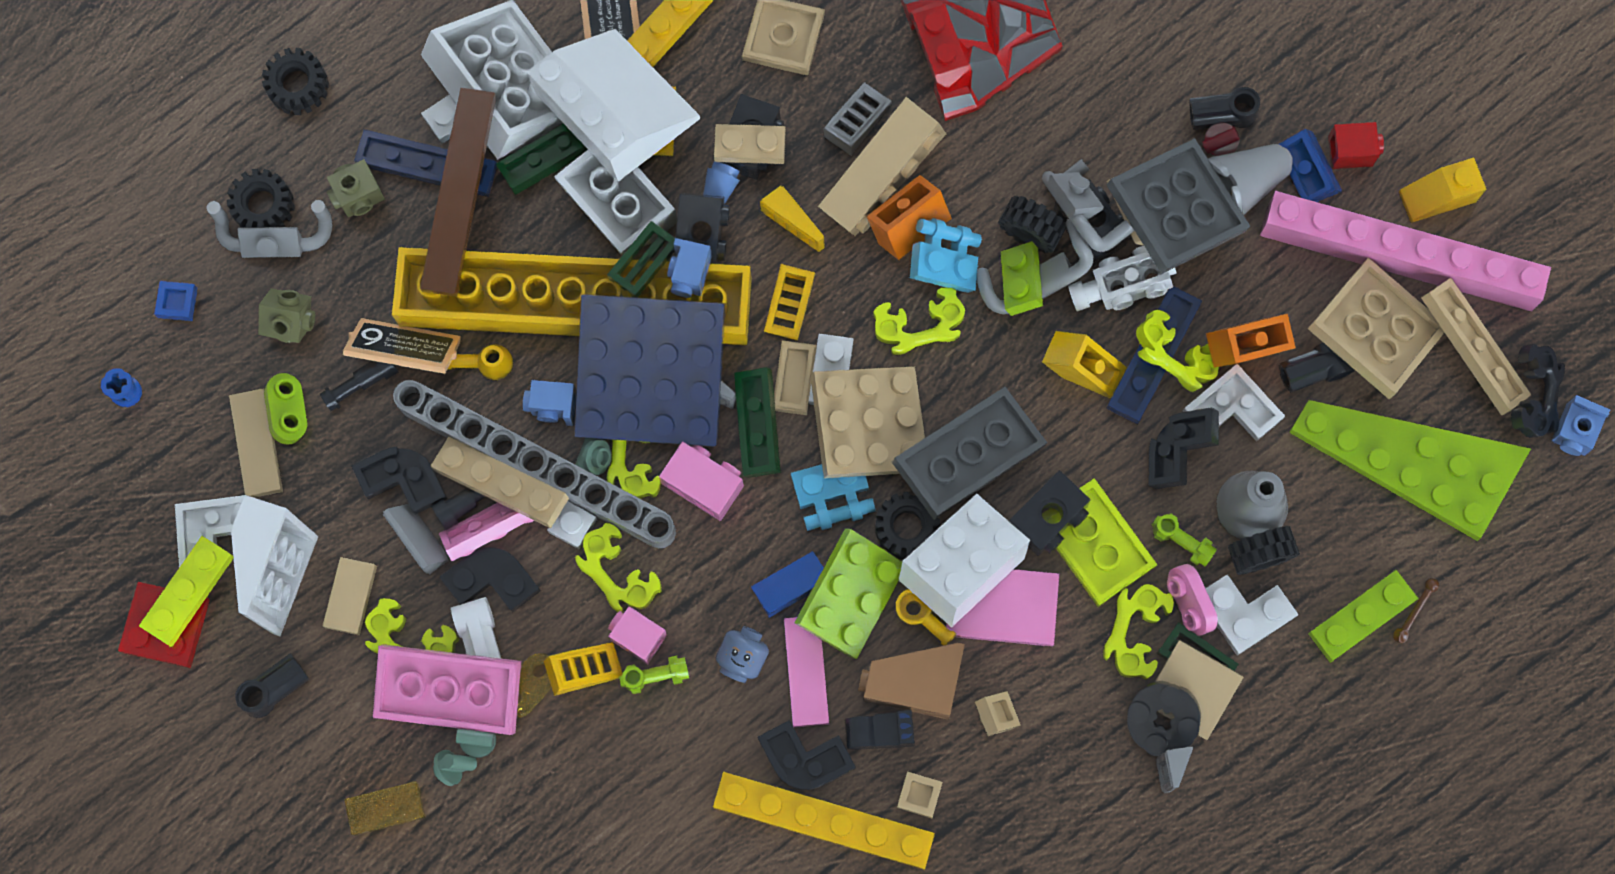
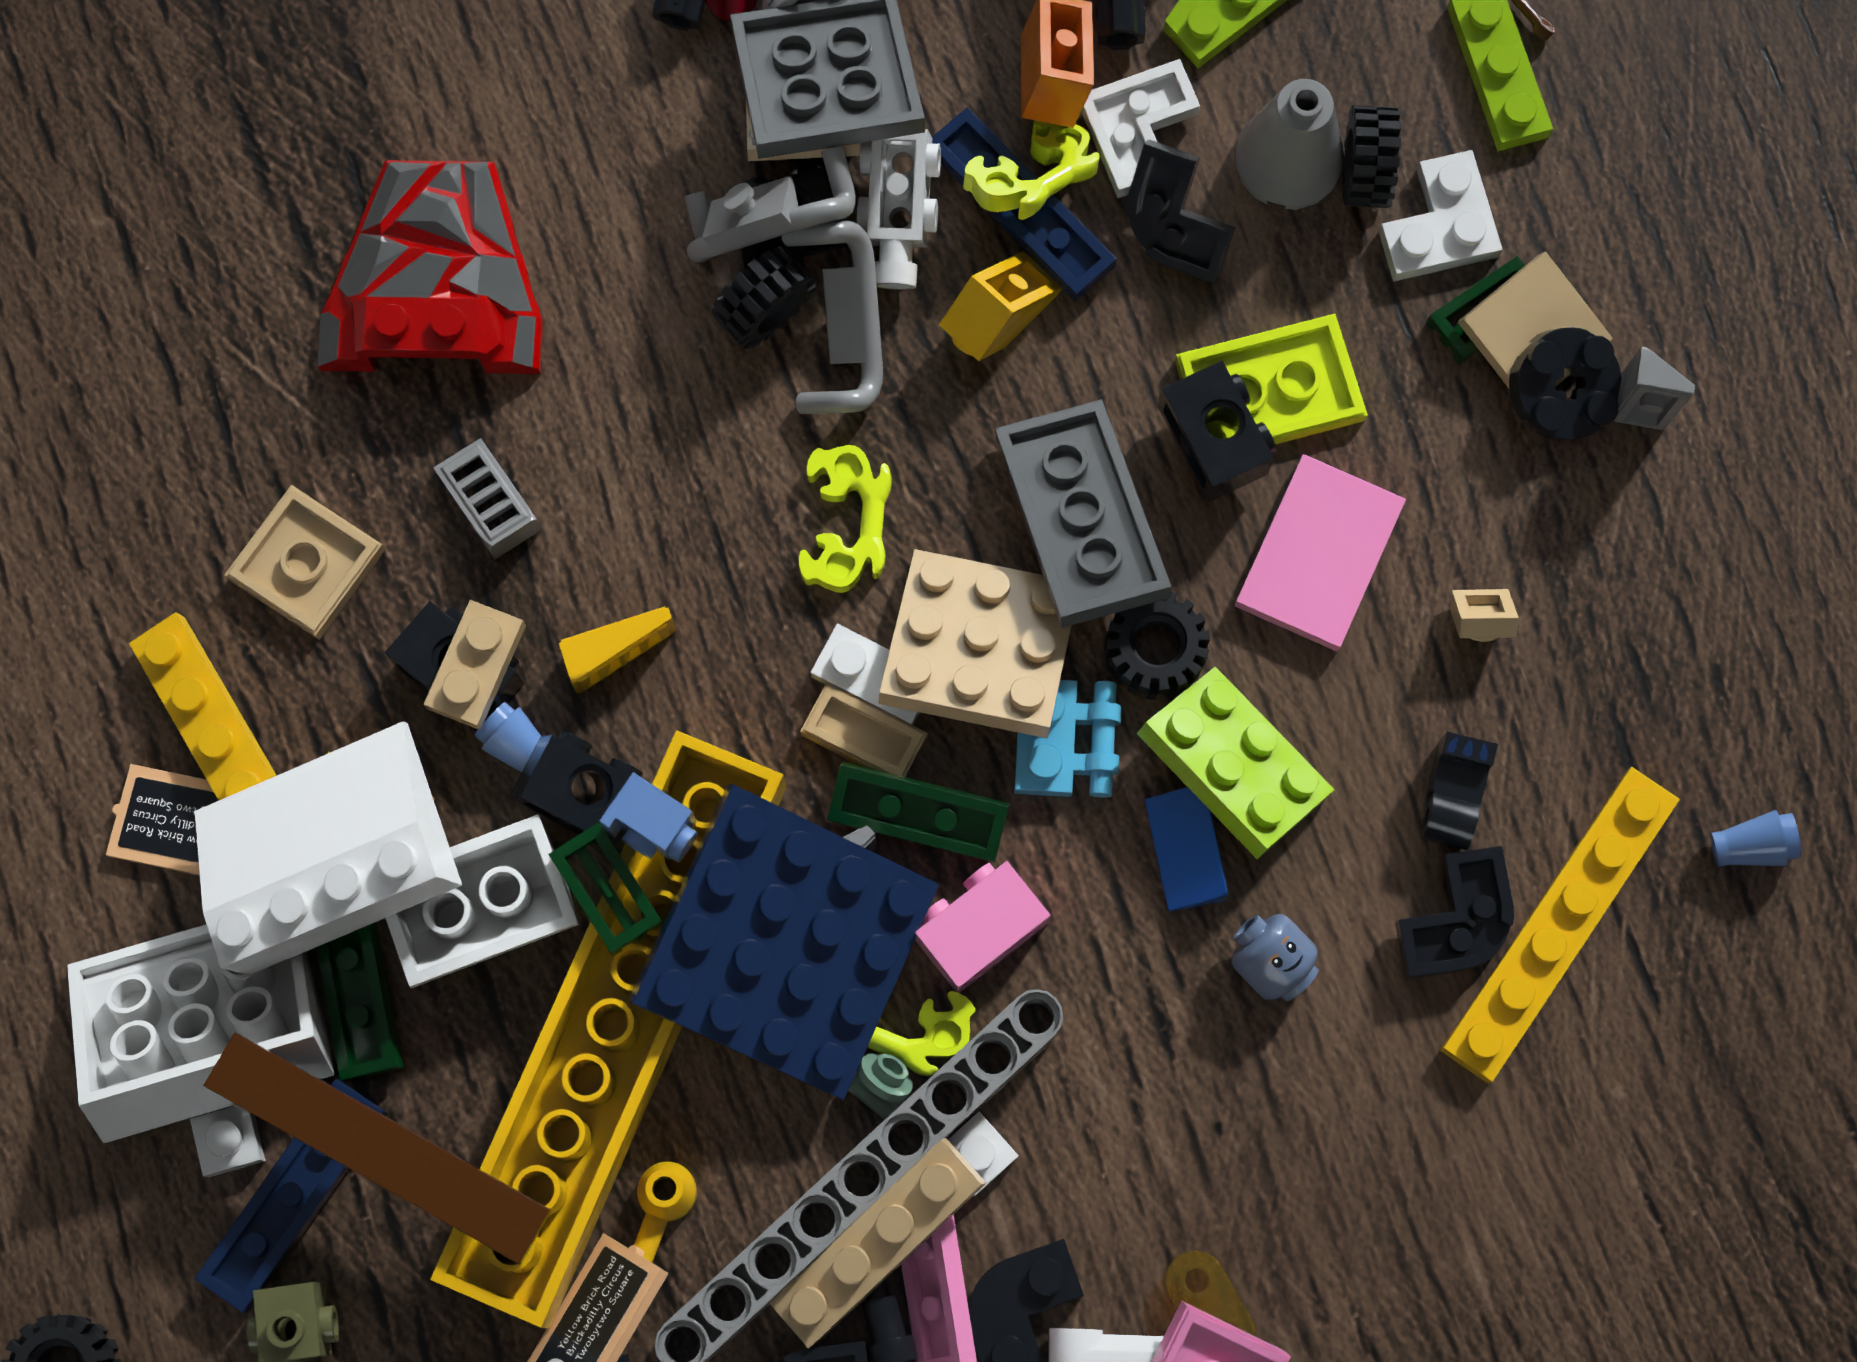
camera: 75 degrees left, 0 degrees up
medium blue brick [523,380,577,426] -> none
yellow slope [544,642,623,696] -> none
neon yellow helmet [575,523,662,613] -> none
bright pink brick [608,606,667,665] -> none
lime bar [619,656,689,694] -> none
yellow slope [764,264,816,340] -> none
bright pink tile [784,617,829,728] -> none
tan wedge [818,97,946,236] -> none
medium nougat slope [858,643,965,720] -> none
orange brick [866,175,952,260] -> none
yellow bar [896,589,956,646] -> none
tan plate [897,771,943,819] -> none
white brick [899,494,1030,627] -> none
medium azure plate [910,218,982,293] -> none
lime plate [1001,241,1043,316] -> none
neon yellow helmet [1103,584,1174,680] -> none
lime bar [1151,513,1217,567] -> none
bright pink plate [1167,564,1218,636] -> none

